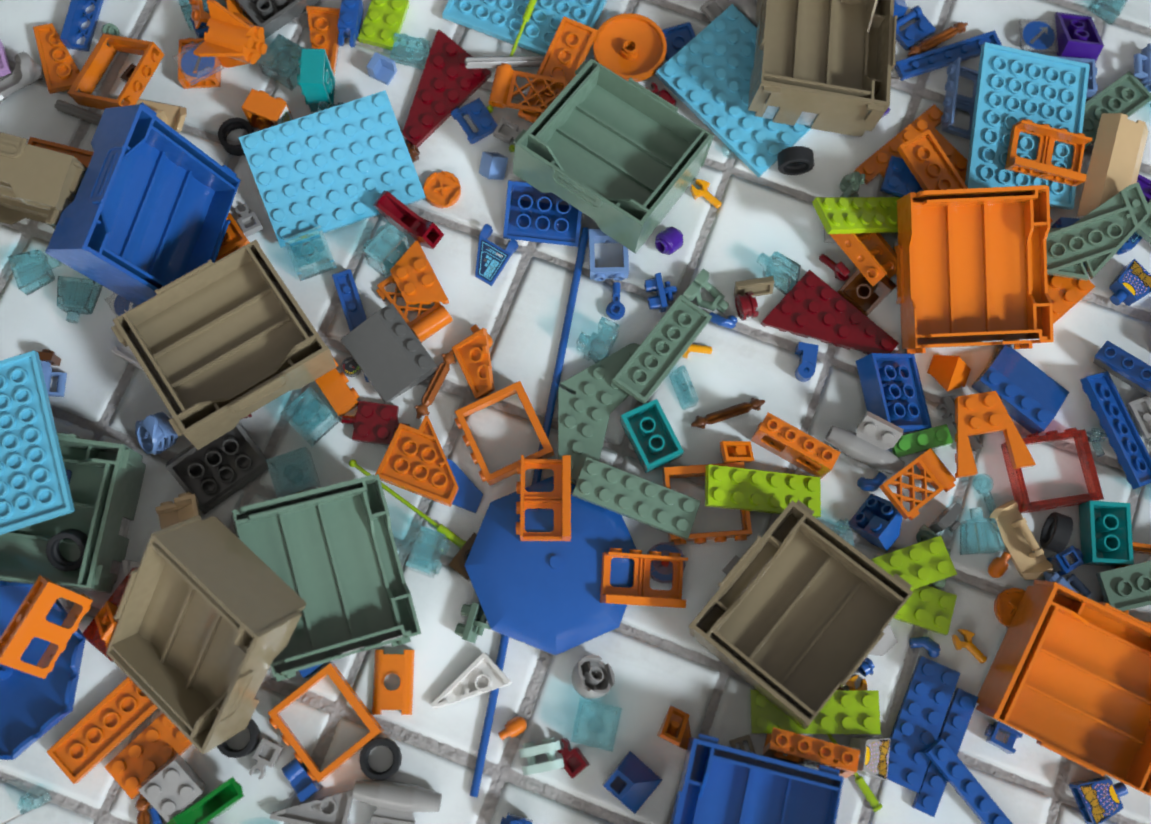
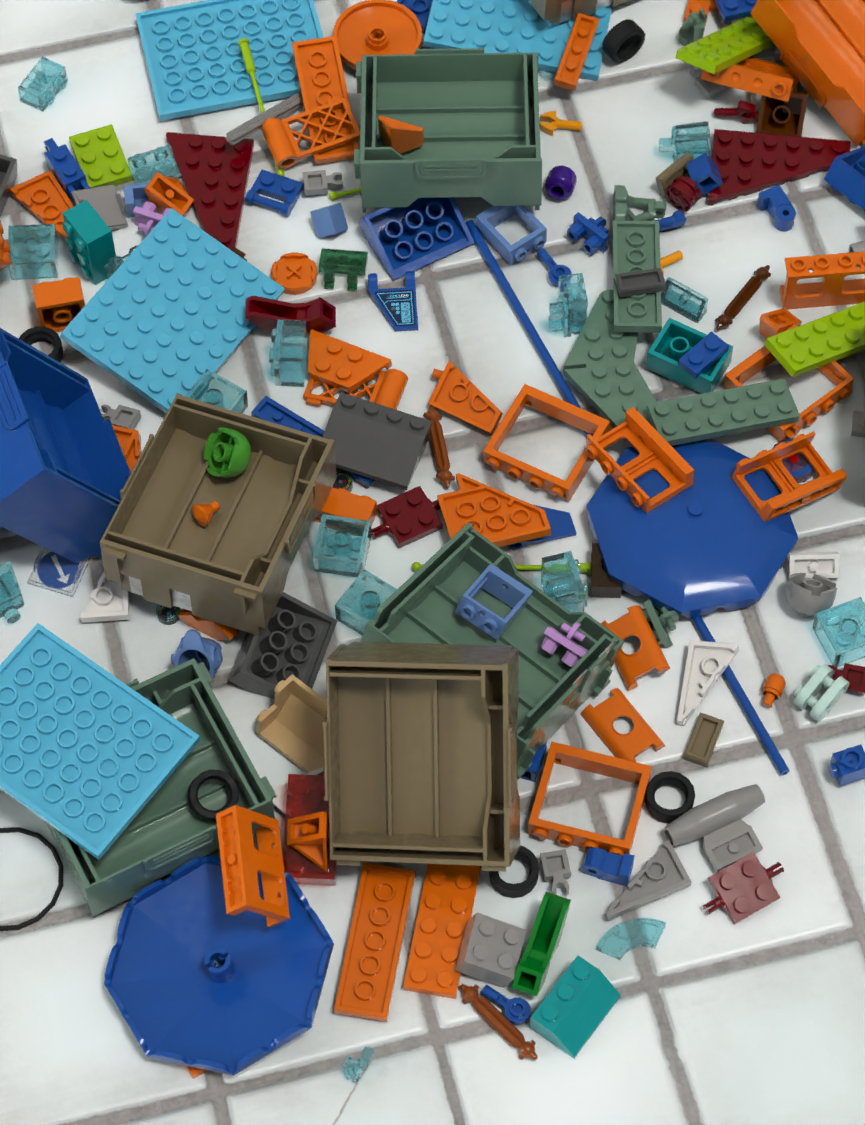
camera: 30 degrees left, 15 degrees down
none -> light grey piece [72,185,128,230]
none -> lavender hips [133,201,170,238]
none -> orange slope [144,172,194,216]
none -> orange rock [191,501,220,527]
none -> bright green cylinder [204,427,251,478]
none -> clear green plate [319,248,368,291]
none -> orange slope [378,115,424,154]
none -> medium blue window [455,564,533,640]
none -> lavender hips [541,622,589,667]
none -> orange plate [553,13,600,91]
none -> orange piece [601,605,671,691]
none -> dark grey tile [615,268,666,297]
none -> blue plate [678,331,729,379]
none -> dark tan tile [683,712,724,767]
none -> blue brick [686,153,723,195]
none -> white plate [788,552,840,579]

